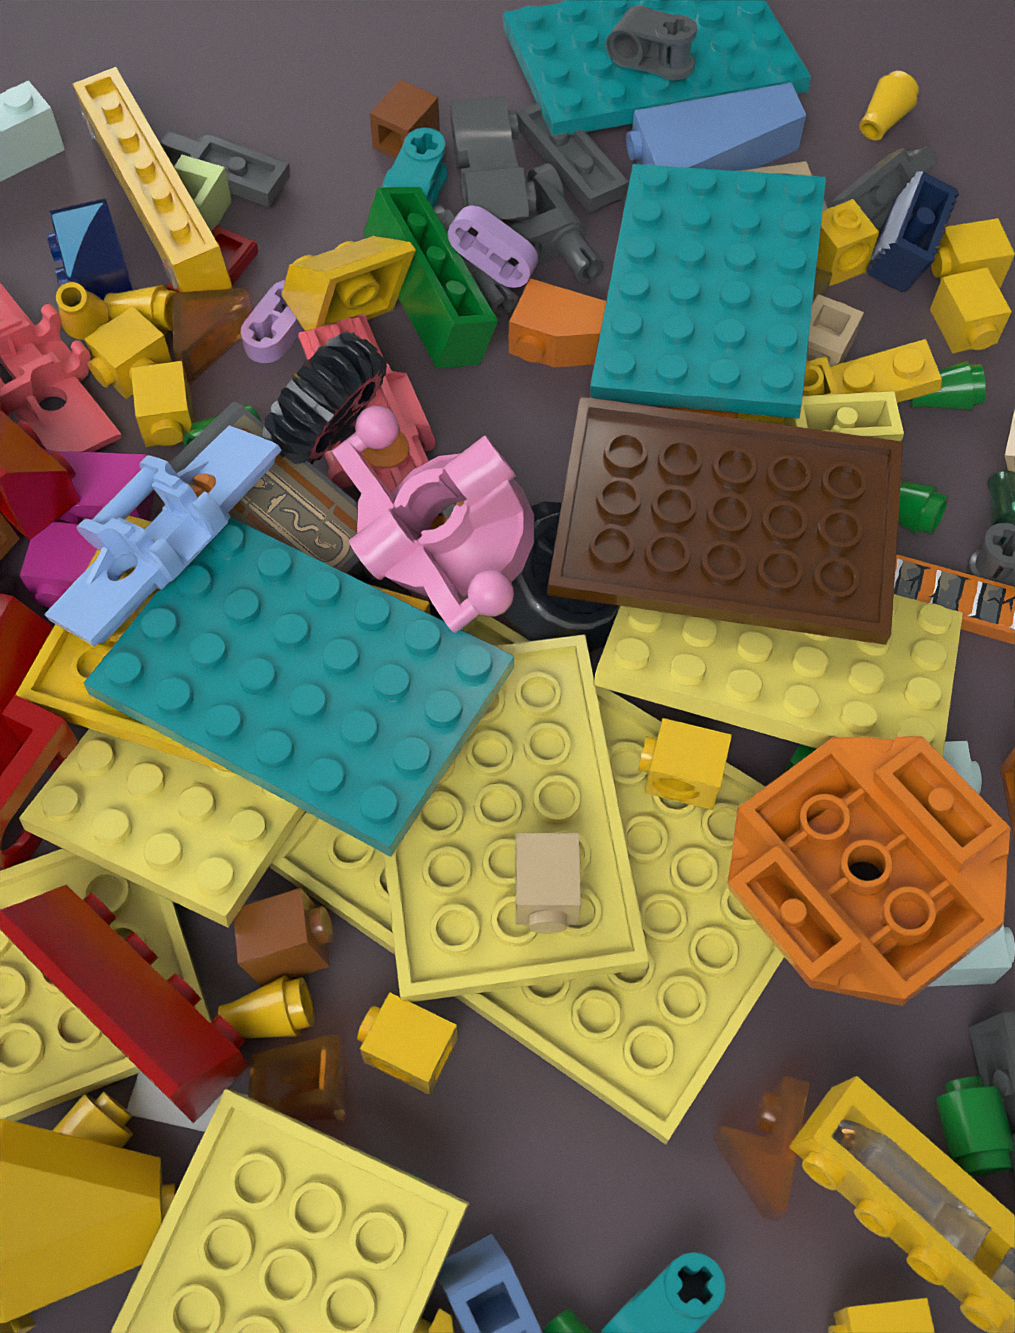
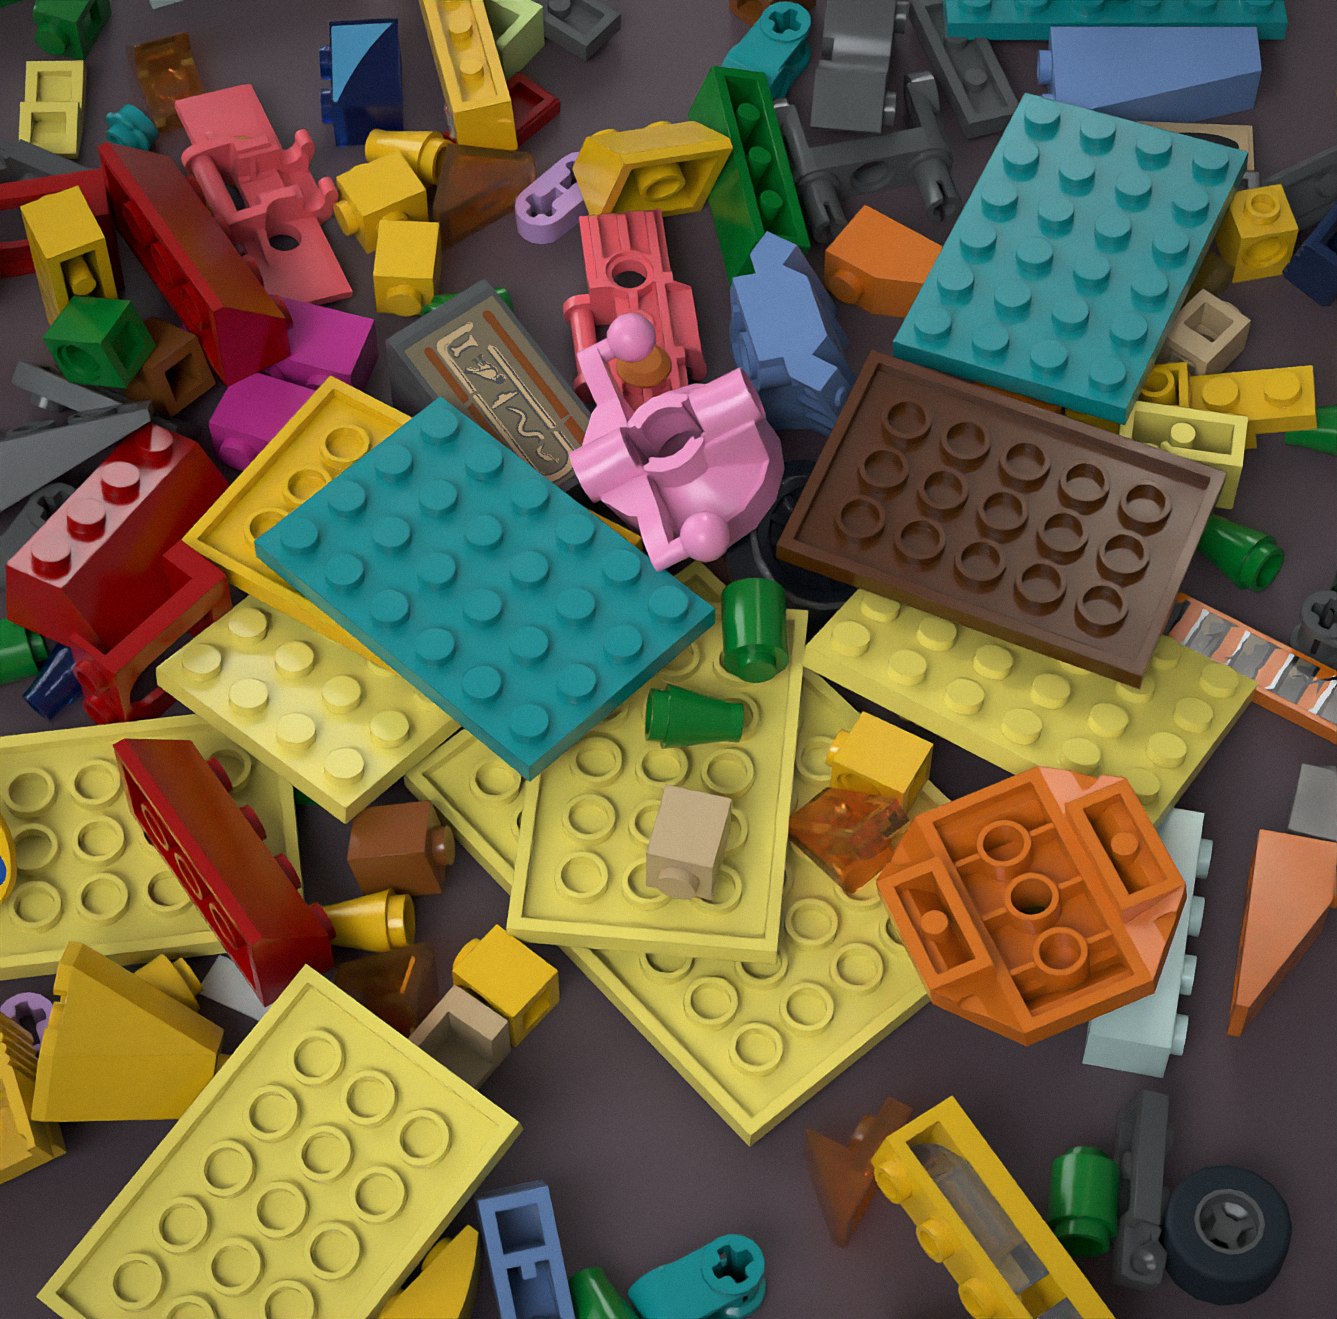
camera: 15 degrees right, 5 degrees down
light blue piece [44,425,282,647] -> none
yellow cone [56,282,109,340] -> none
black gear [262,331,387,464] -> none
lavender beam [448,205,538,288] -> none
none -> tan panel [408,984,511,1091]
none -> green cone [645,683,744,749]
none -> green brick [721,578,789,683]
none -> medium blue slope [729,231,857,438]
none -> clear orange slope [788,787,909,893]

